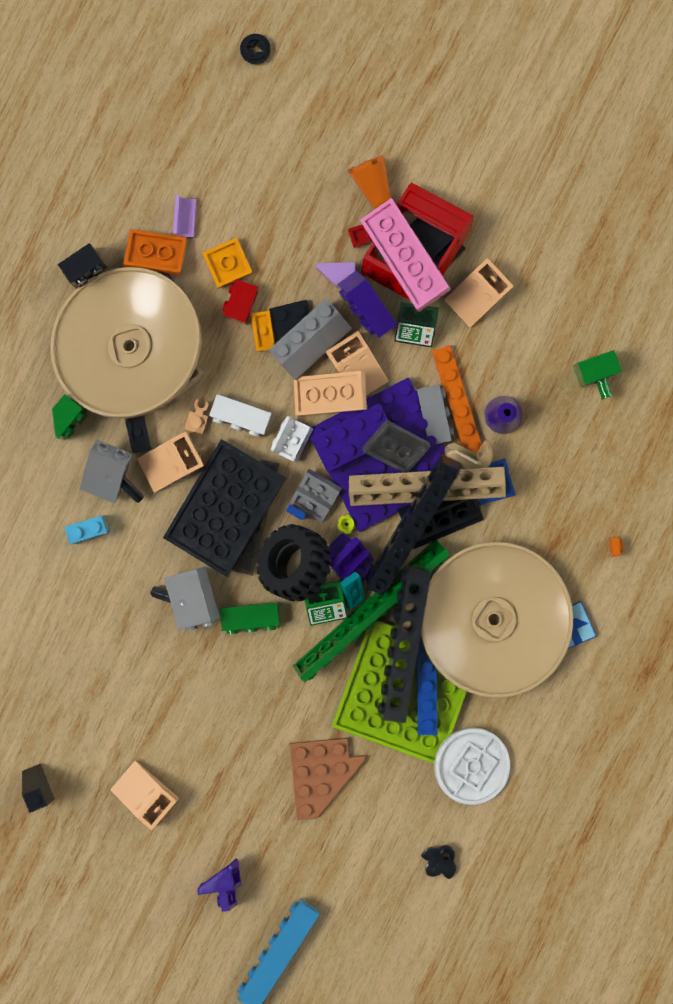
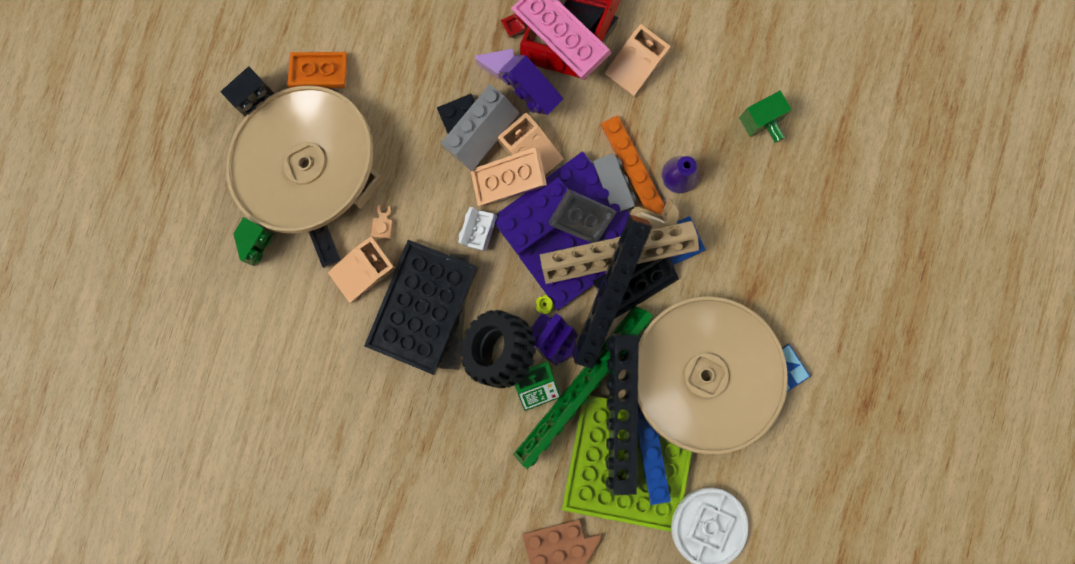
camera: 10 degrees left, 5 degrees down
medium azure brick [65,515,109,545] -> none
light grey piece [79,439,144,504] -> none
light grey piece [150,566,220,632] -> none
lavender panel [173,195,197,238] -> none
light orange plate [202,237,253,289] -> none
white brick [209,394,272,437] -> none
green brick [220,602,280,634] -> none
red brick [222,279,259,325] -> none
light orange plate [251,311,275,352] -> none
blue tile [286,504,306,520] -> none
light grey slope [289,469,342,523] -> none
teal plate [340,572,365,610] -> none
slope [394,302,439,348] -> none
orange plate [609,537,623,557] -> none

